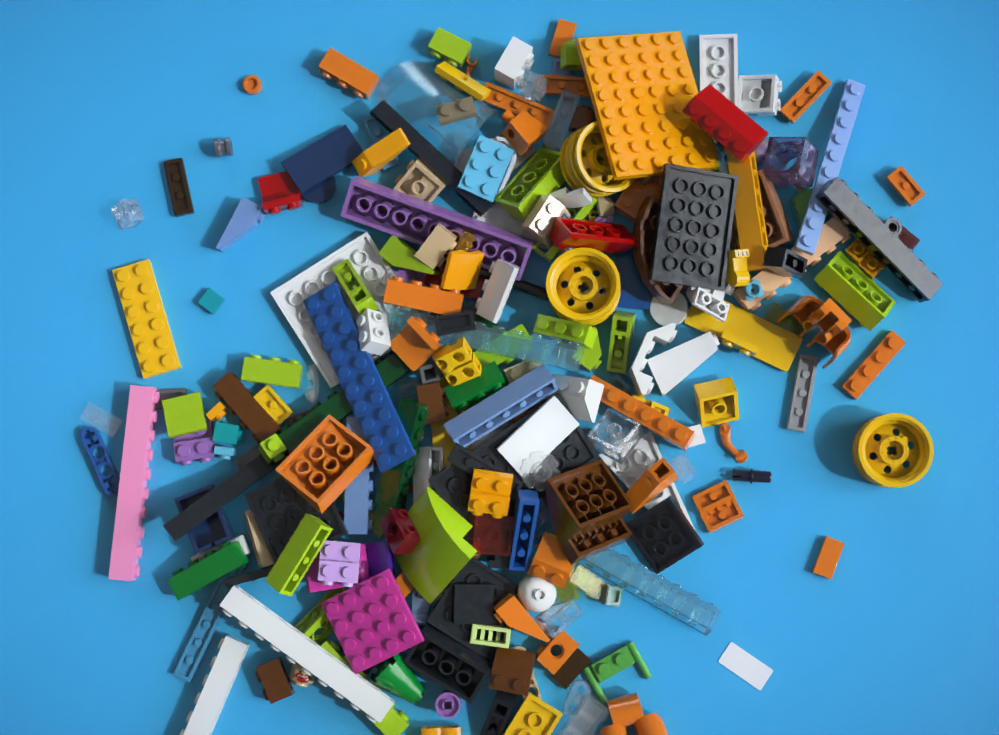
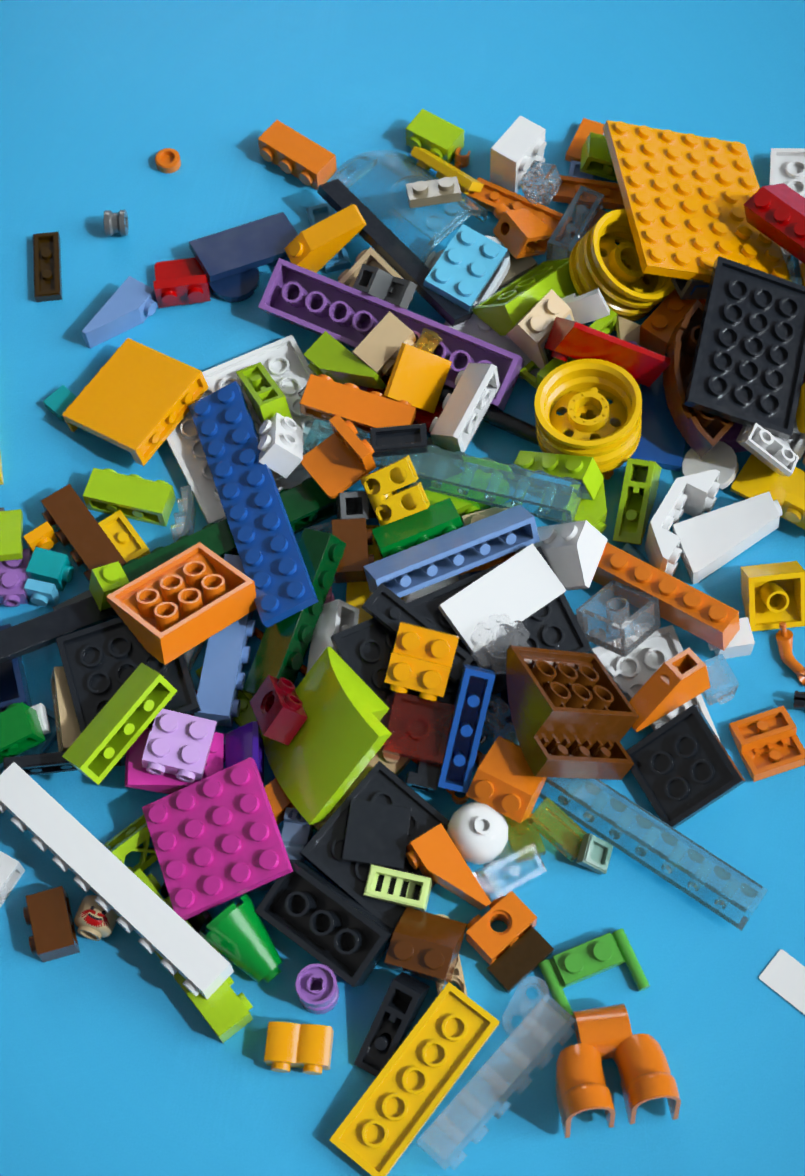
camera: 10 degrees right, 20 degrees down
none -> light orange panel [62,338,209,466]
none -> dark grey brick [353,264,417,310]

